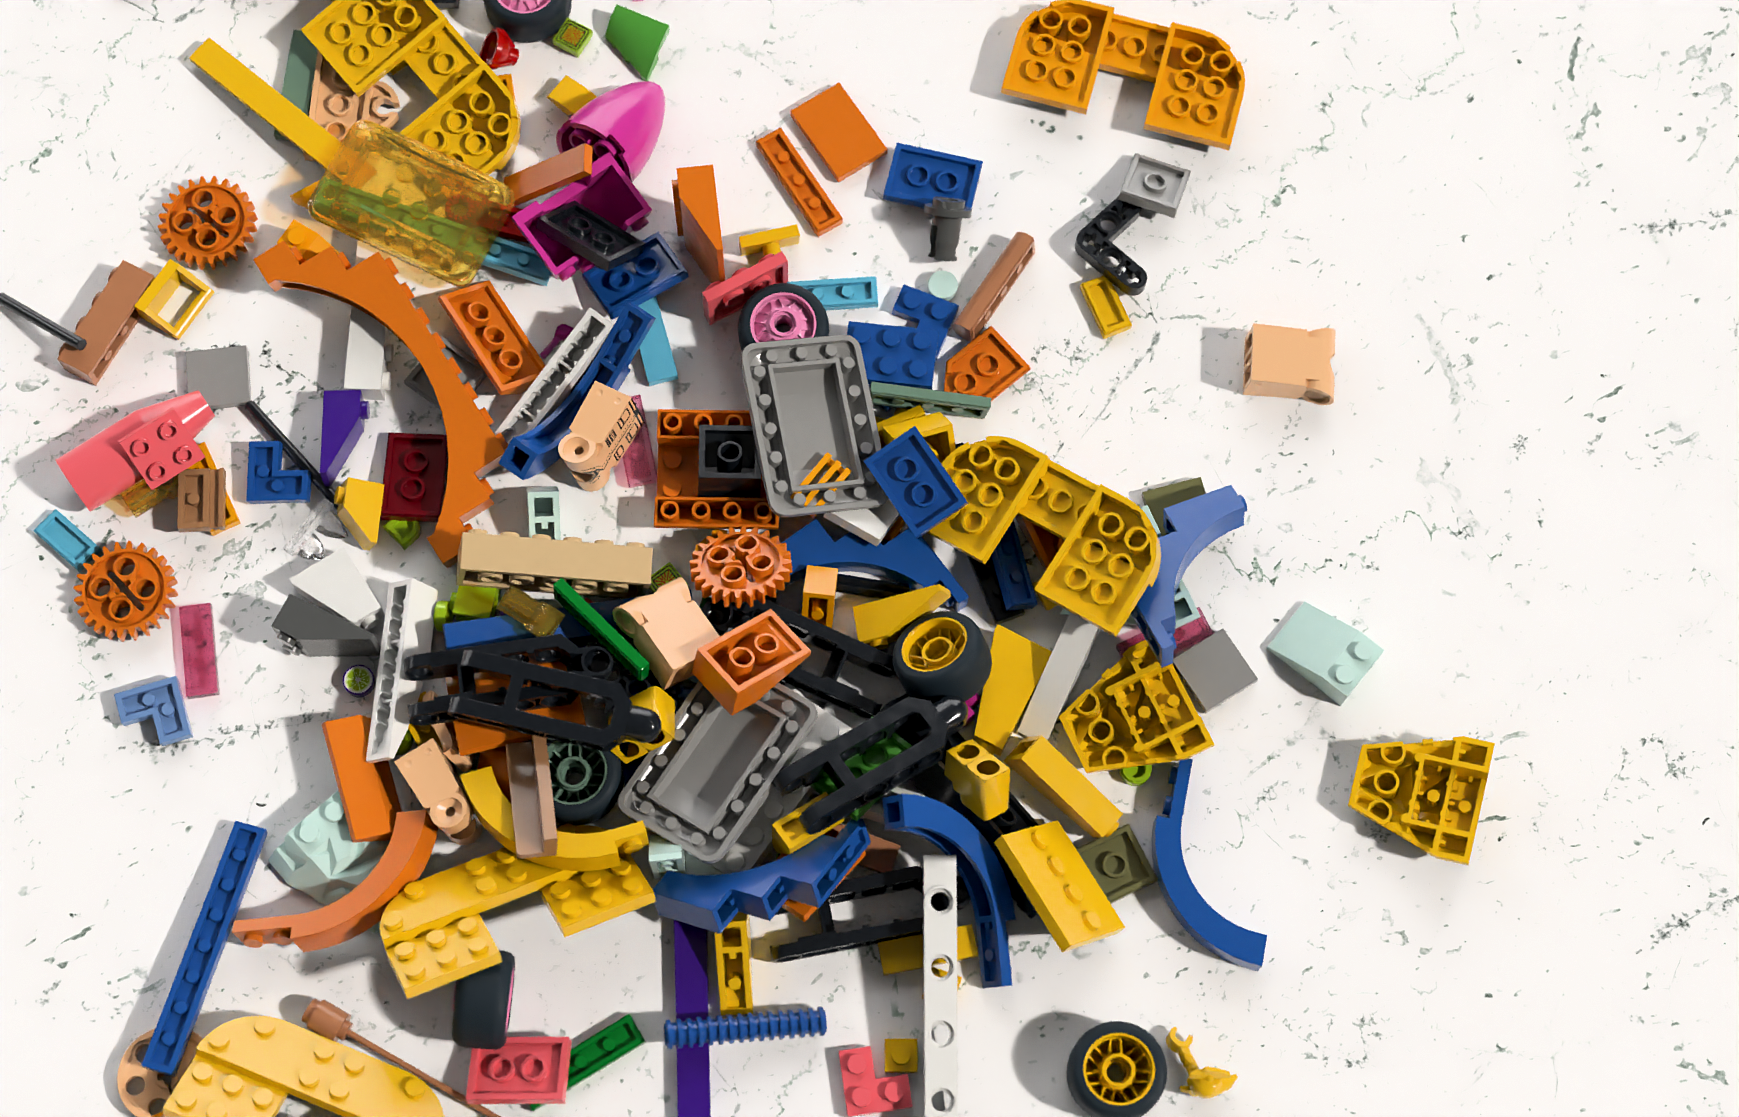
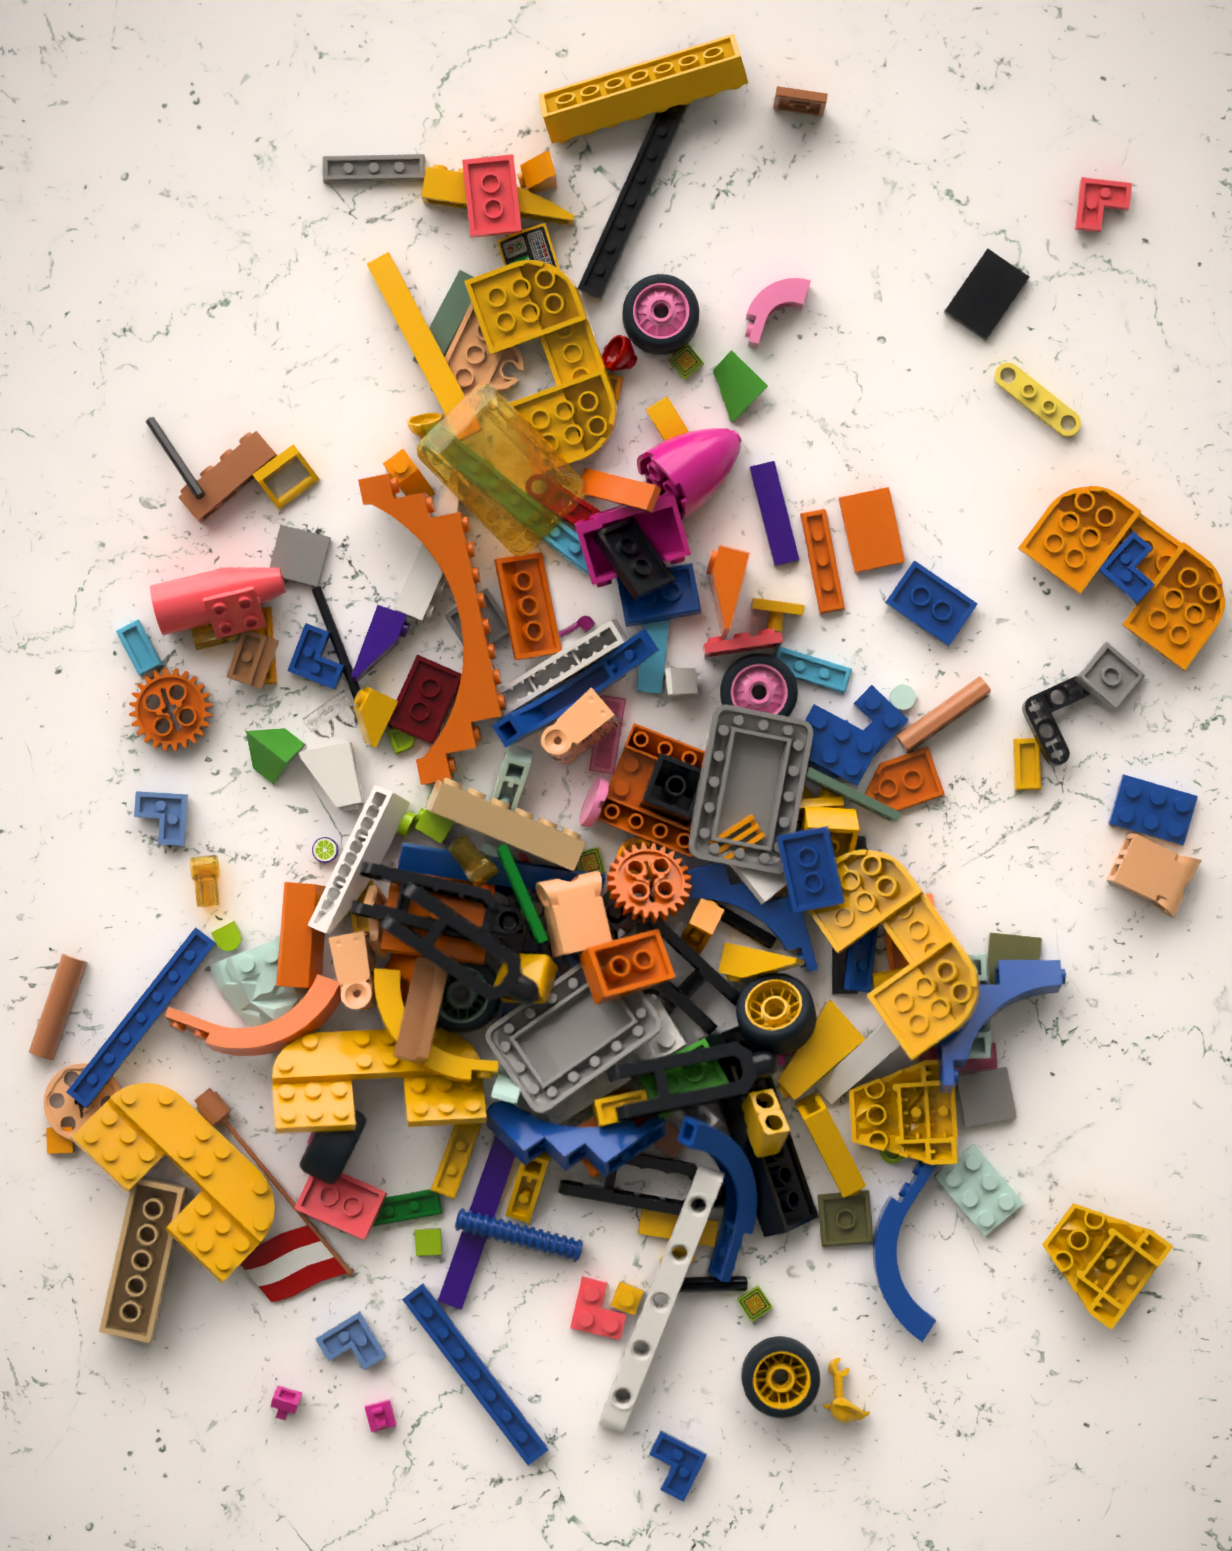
camera: 25 degrees right, 15 degrees up
orange gear [158,176,258,270] -> none
clear pink tile [179,603,220,699] -> none
dark grey slope [271,594,381,657] -> none
dark grey piece [924,197,972,261] -> none
yellow plate [994,820,1125,953] -> none
light aqua slope [1266,601,1385,706] -> none
none -> nougat brick [28,953,88,1060]
none -> clear yellow piece [190,855,220,907]
none -> lime tile [211,921,242,951]
none -> bright green slope [246,728,305,784]
none -> lime tile [414,1228,442,1256]
none -> yellow tile [430,1124,482,1199]
none -> bright pink tile [579,777,609,828]
none -> white slope [664,667,703,698]
none -> black axle [679,1276,748,1292]
none -> tile [737,1285,773,1322]
none -> dark purple tile [749,461,800,567]
none -> light aqua plate [934,1143,1024,1237]
none -> blue plate [1098,531,1155,605]
none -> blue plate [1108,774,1198,846]

